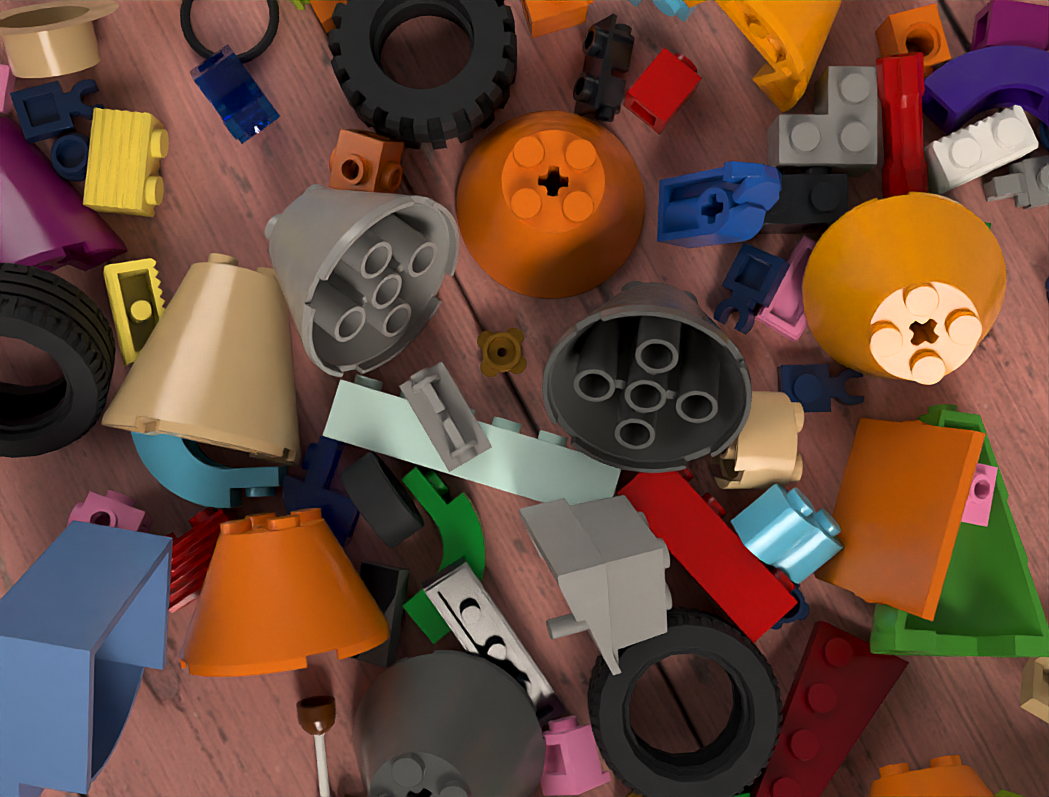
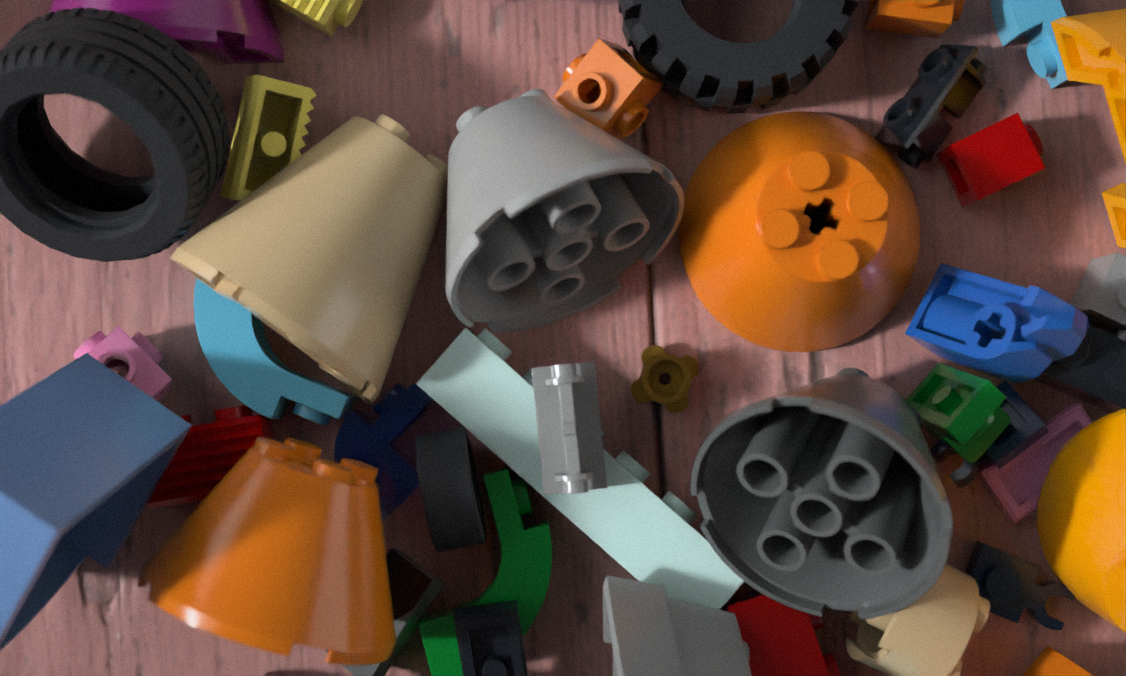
camera: 20 degrees right, 0 degrees up
none -> green slope [906,363,1011,463]

